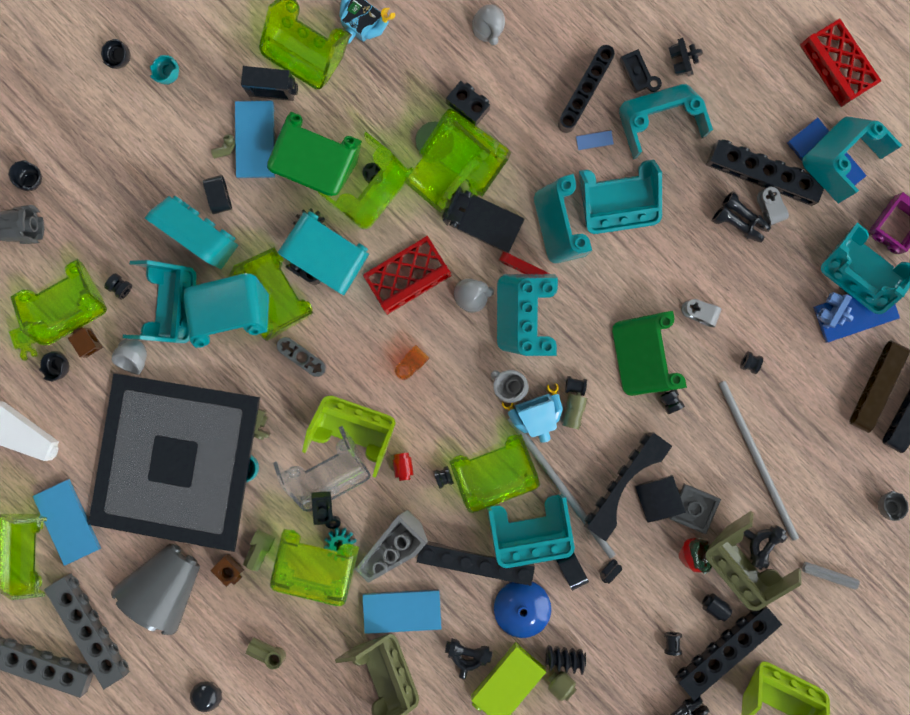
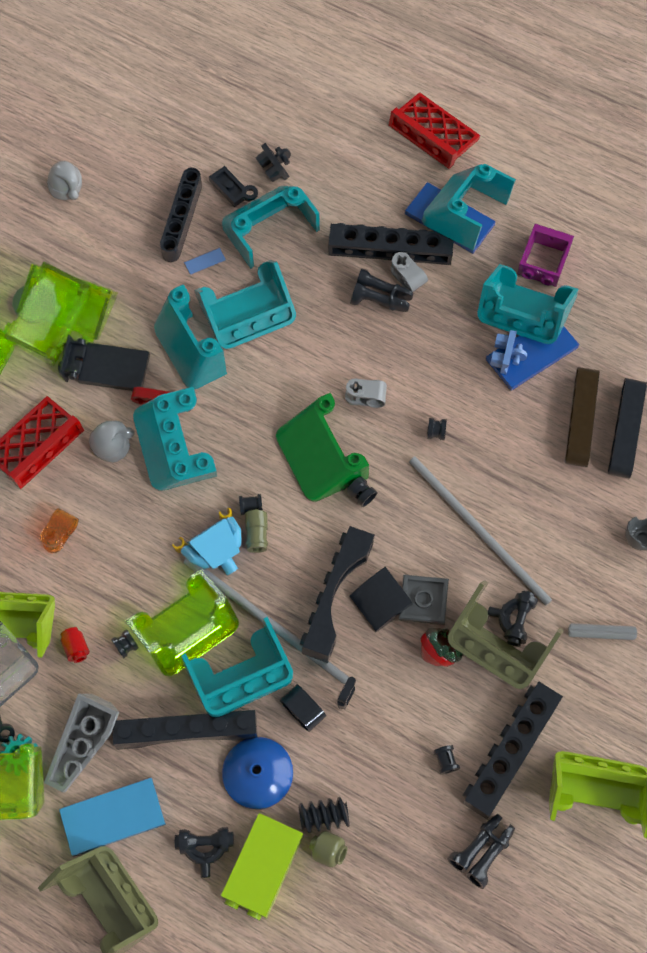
camera: 20 degrees left, 20 degrees down
black brick [446,81,490,127] -> none
light grey piece [491,370,529,403] -> none
black brick [702,593,732,622] -> none

